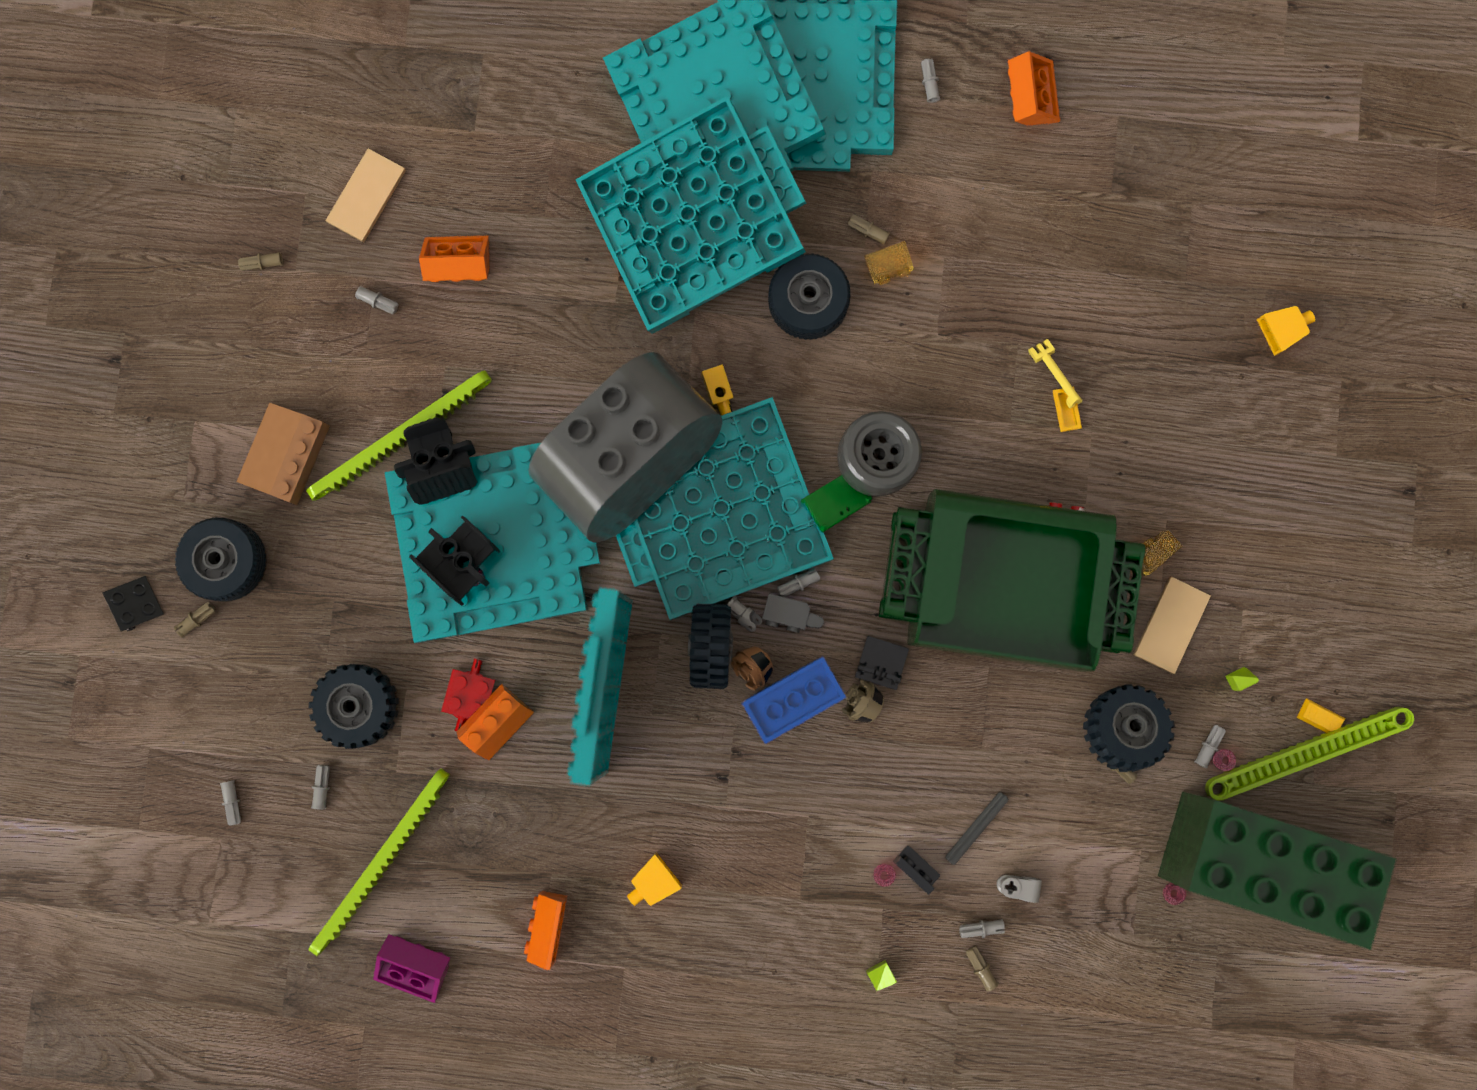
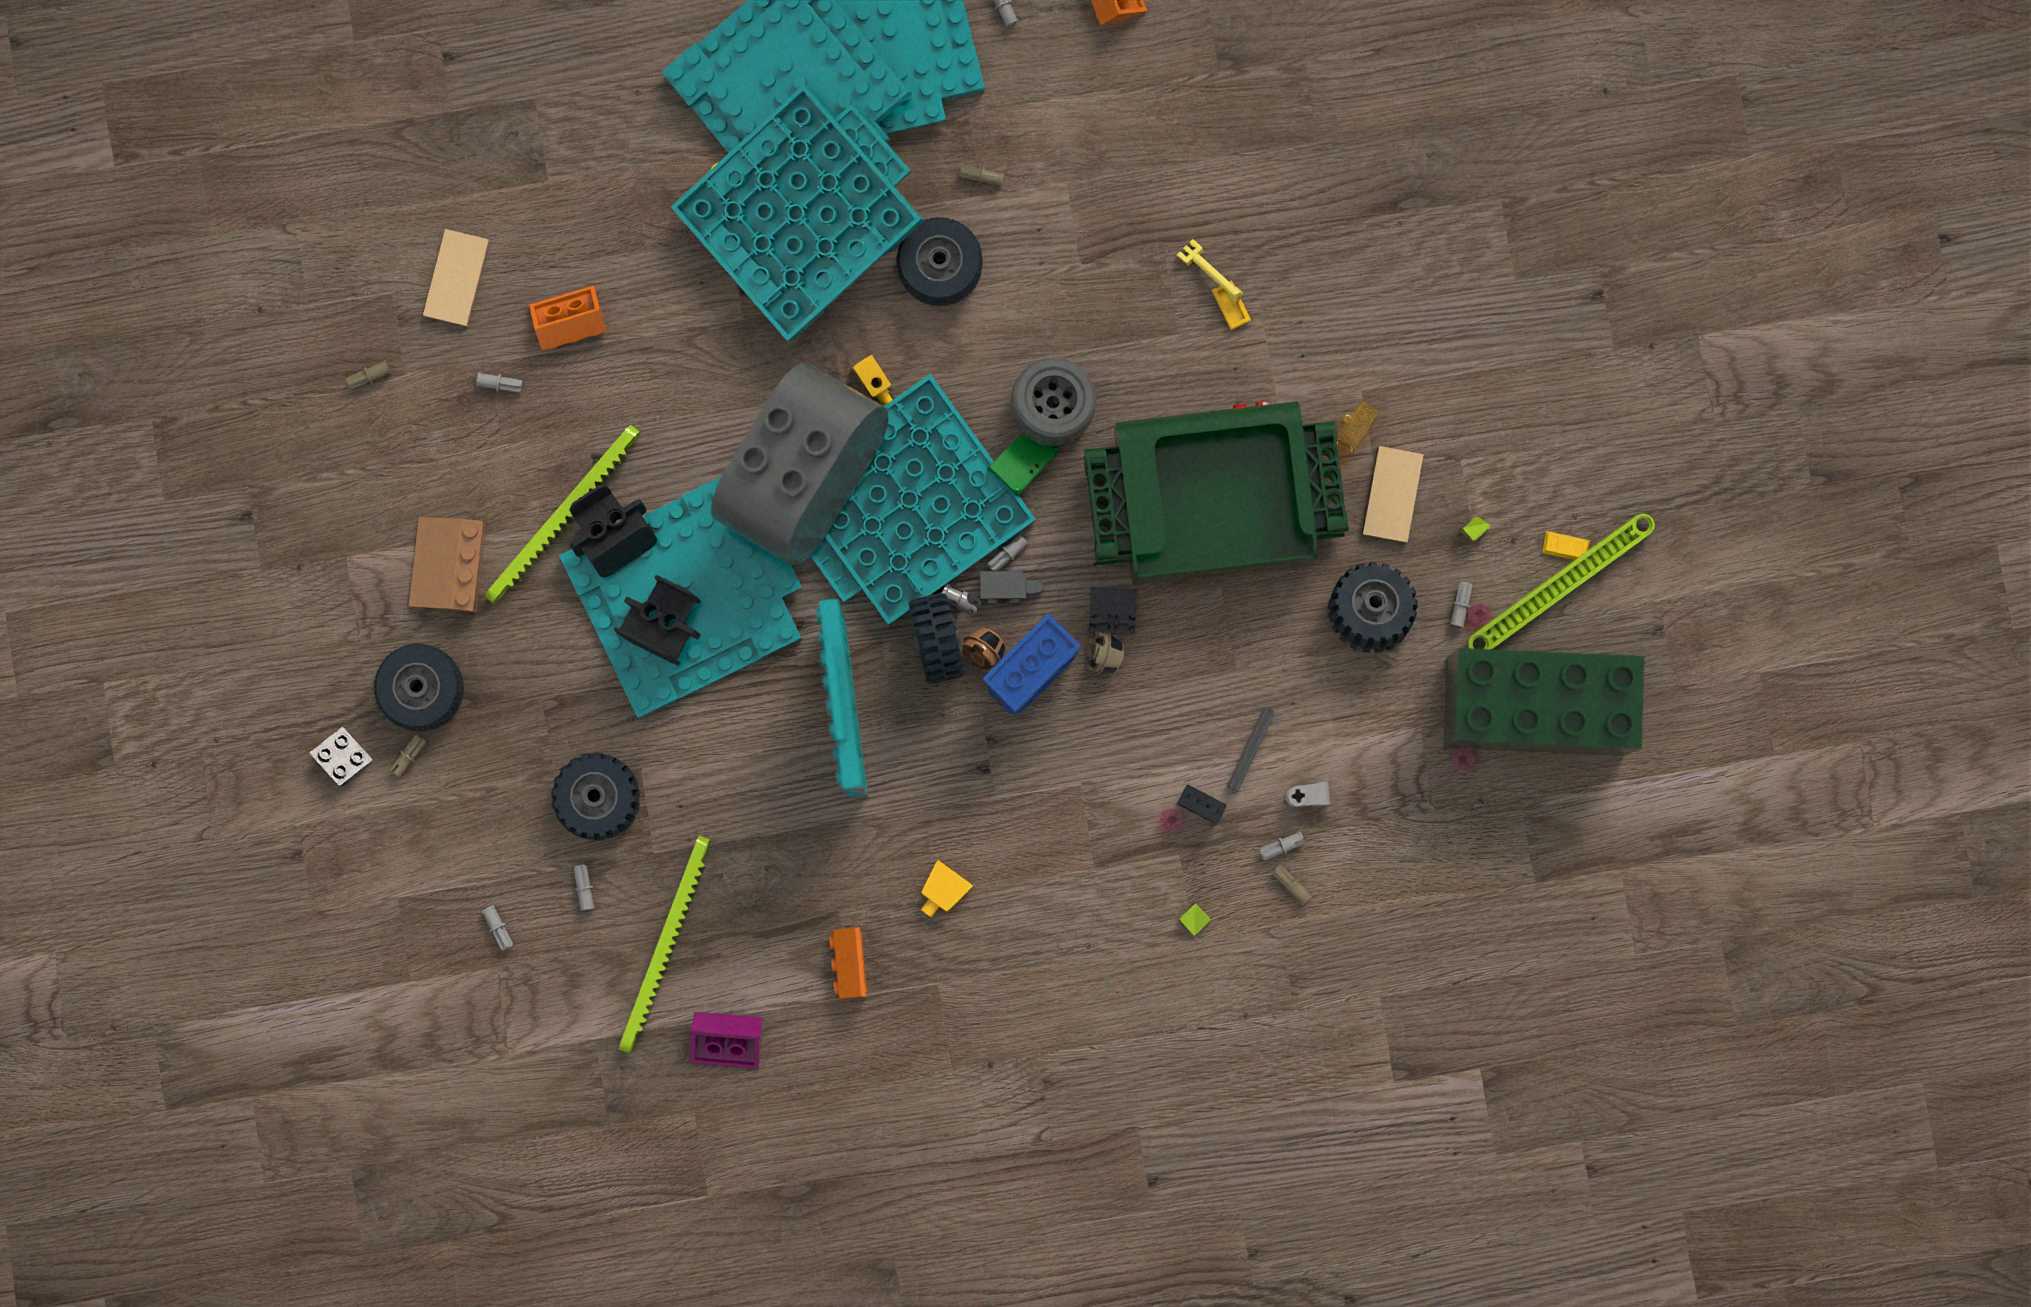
camera: 20 degrees left, 0 degrees up
red plate [441,659,496,731] -> none
orange slope [456,684,534,760] -> none
clear yellow brick [864,241,914,285] -> none
yellow torso [1257,306,1315,356] -> none

